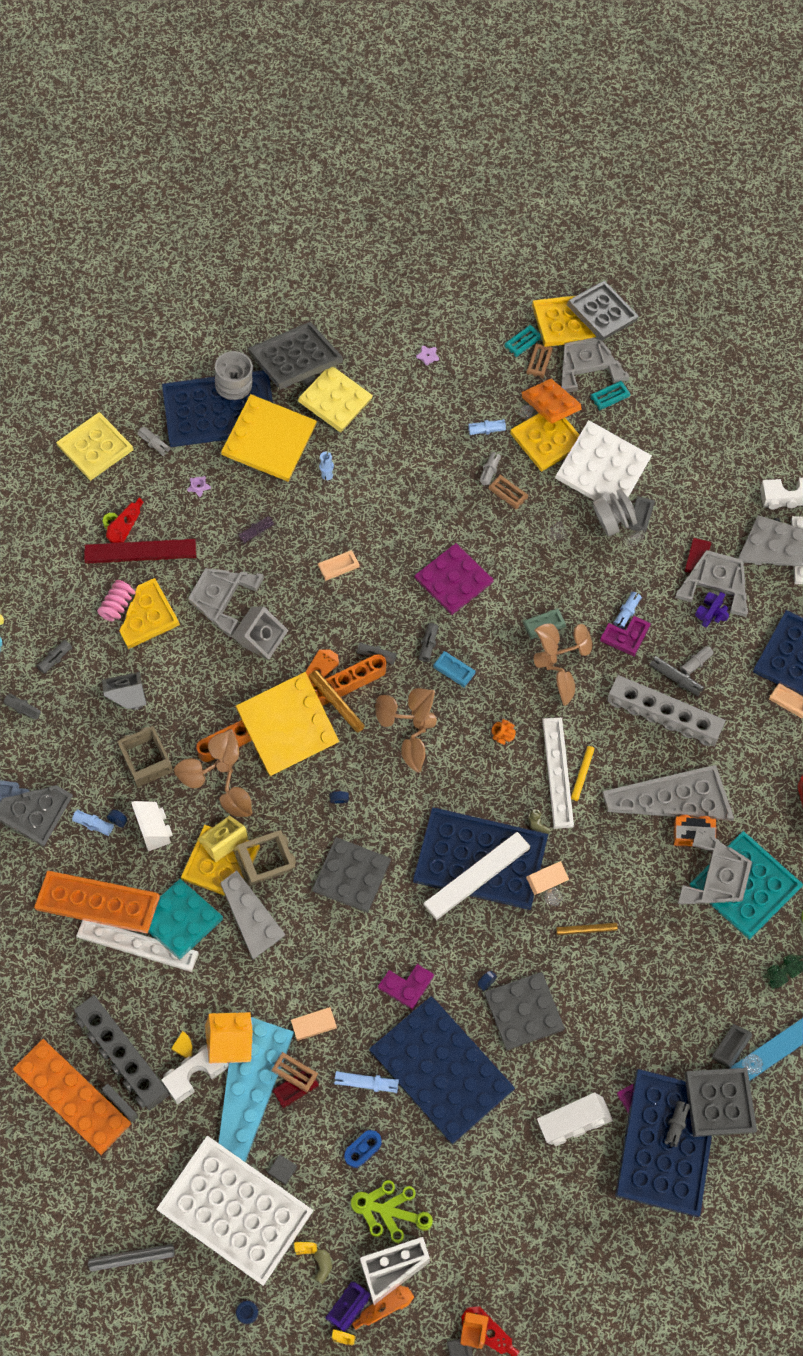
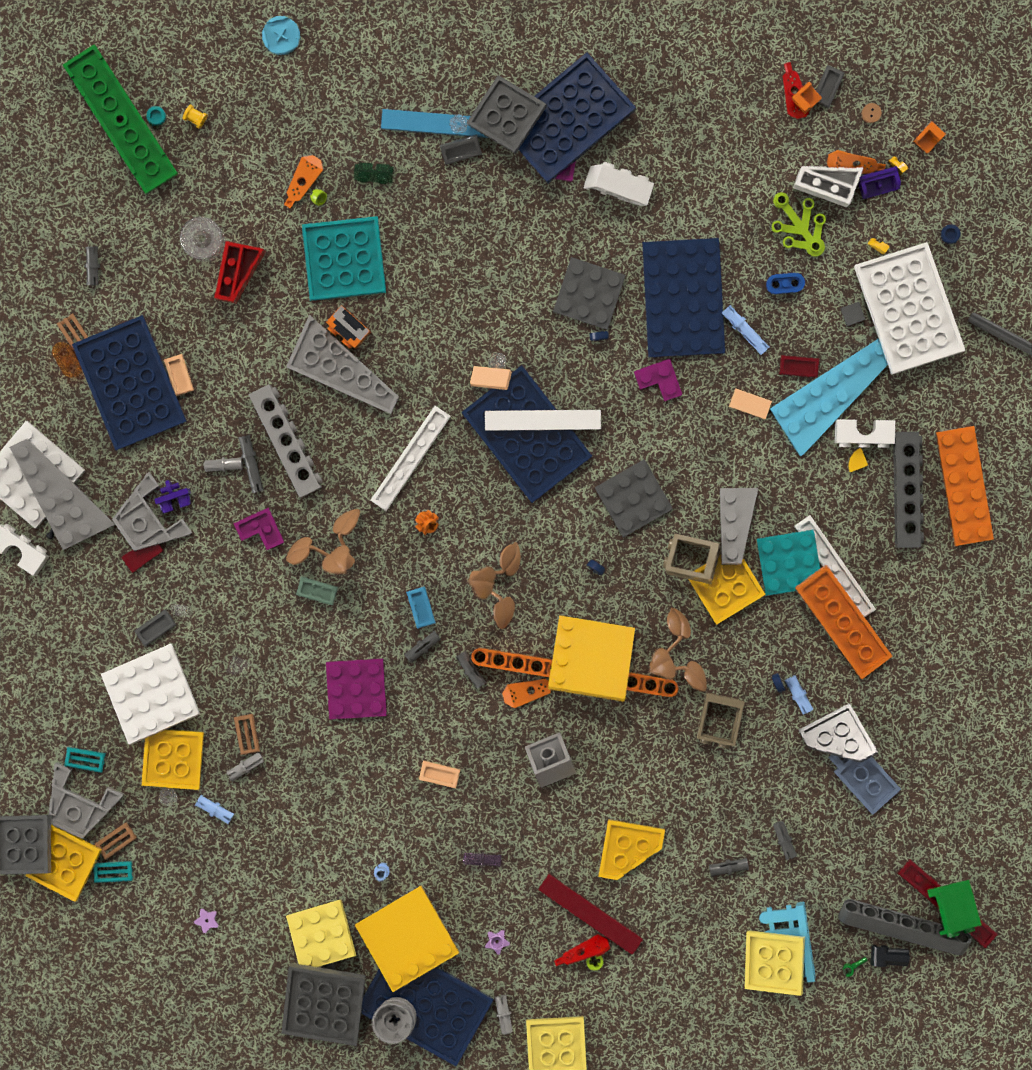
camera: 145 degrees left, 25 degrees up
bright pink piece [97,580,135,622] -> none
slope [102,672,146,710] -> none
dark grey tile [102,1083,138,1123] -> none
white slope [131,801,173,851] -> none
light grey wing [188,568,264,637] -> none
light yellow slope [197,815,248,862] -> none
light orange slope [205,1012,252,1063] -> none
medium nougat tile [271,1052,318,1093] -> none
pearl gold axle [308,670,365,733] -> none
olive arm [314,1249,332,1285] -> none
orange plate [521,378,582,424] -> none
olive arm [528,809,551,834] -> none
pearl gold bar [556,923,618,935] -> none
yellow bar [571,746,594,801] -> none
light grey wheel [592,489,637,537] -> none
light blue pin [613,592,642,629] -> none
dark grey pin [664,1101,690,1147] -> none
light grey wing [678,828,752,905] -> none

